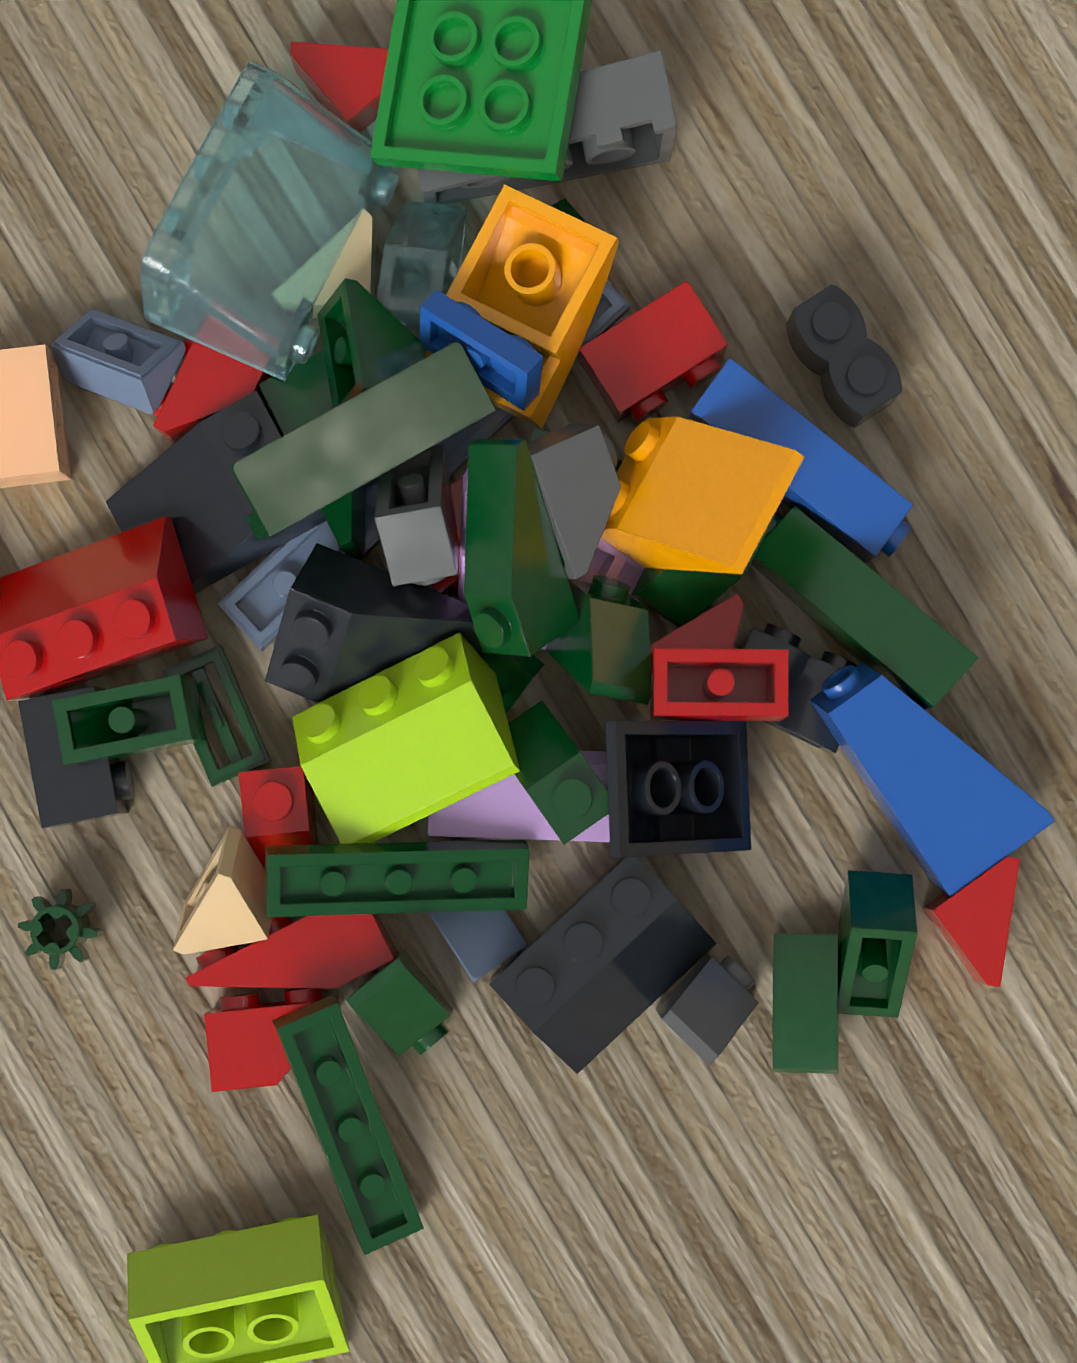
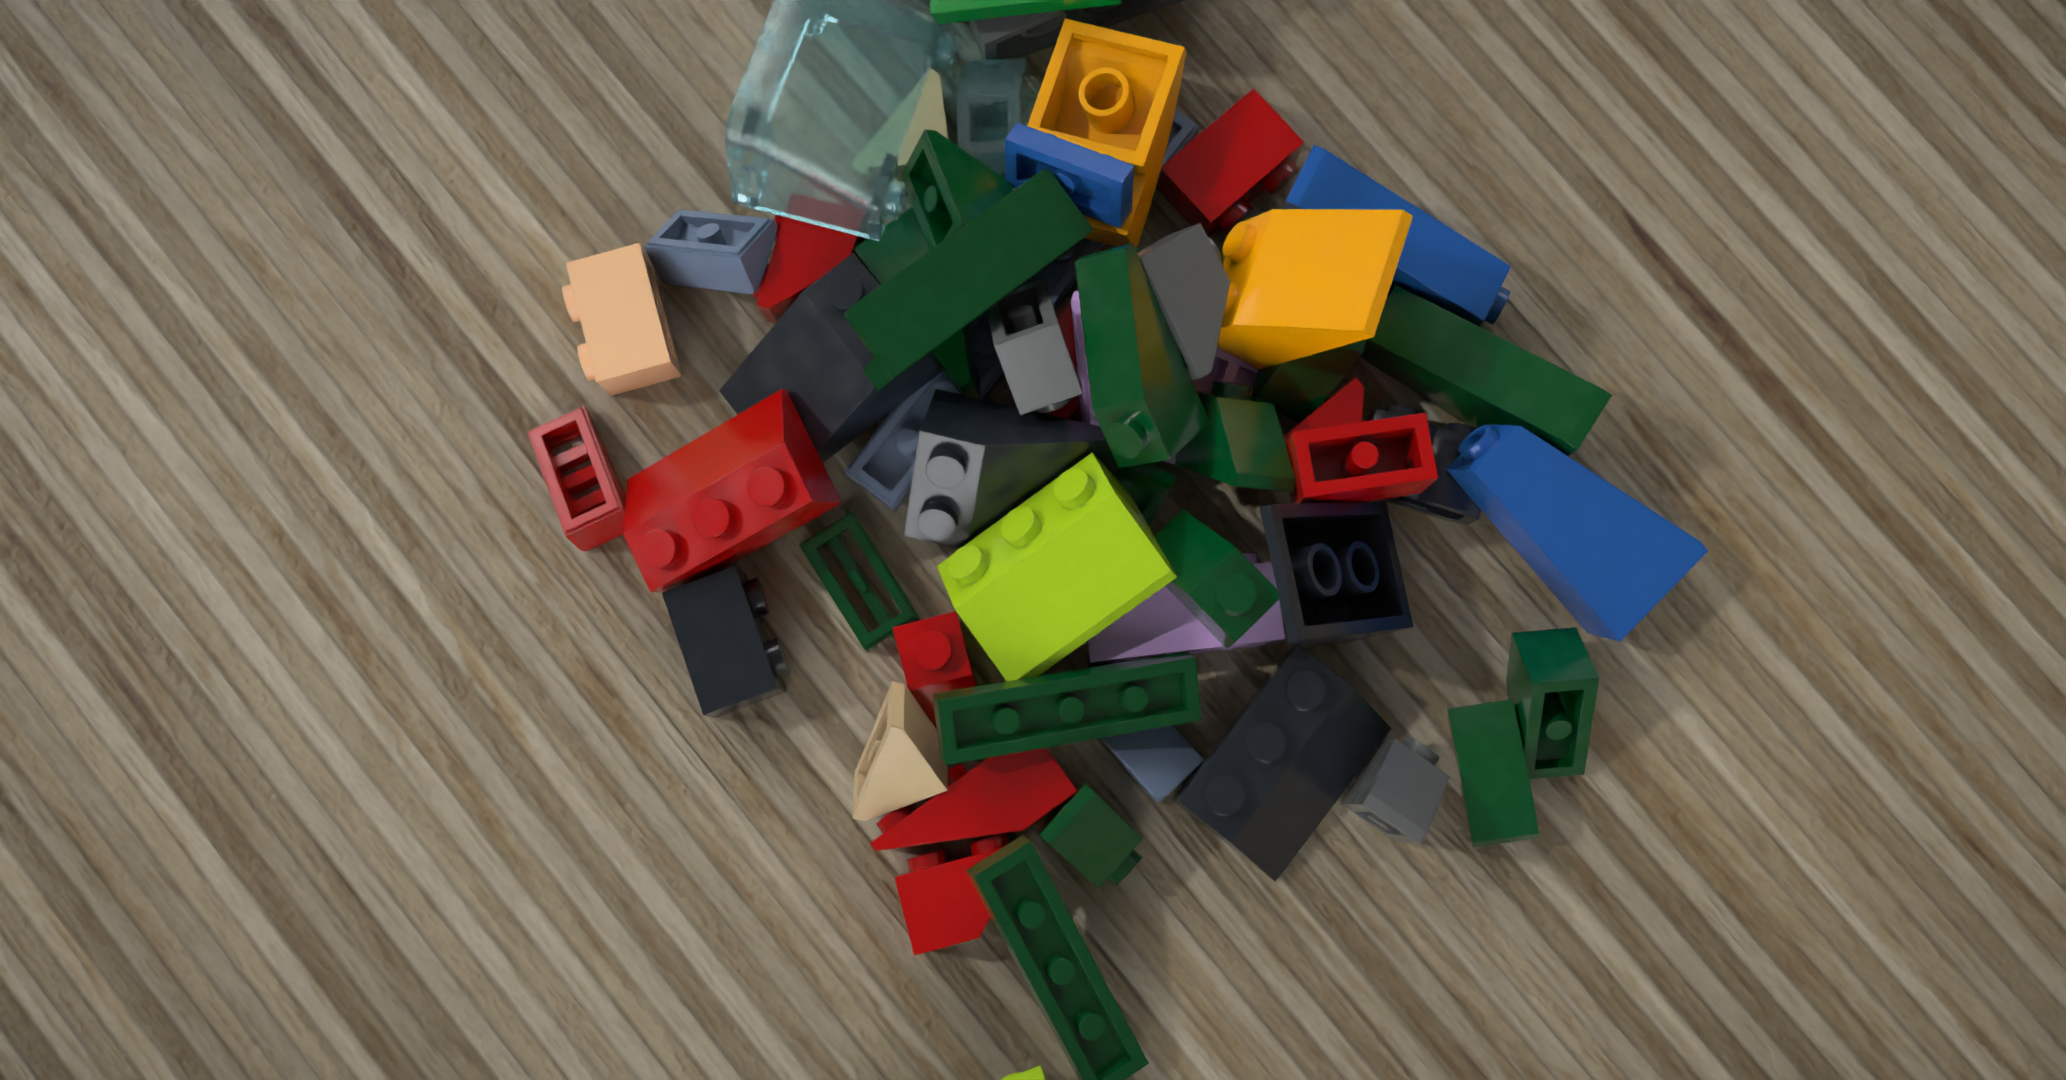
camera: 10 degrees left, 5 degrees down
dark green gear [18,889,103,970] -> none
dark green slope [52,675,207,765] -> none
black brick [786,284,902,428] -> none
red slope [923,857,1020,987] -> none

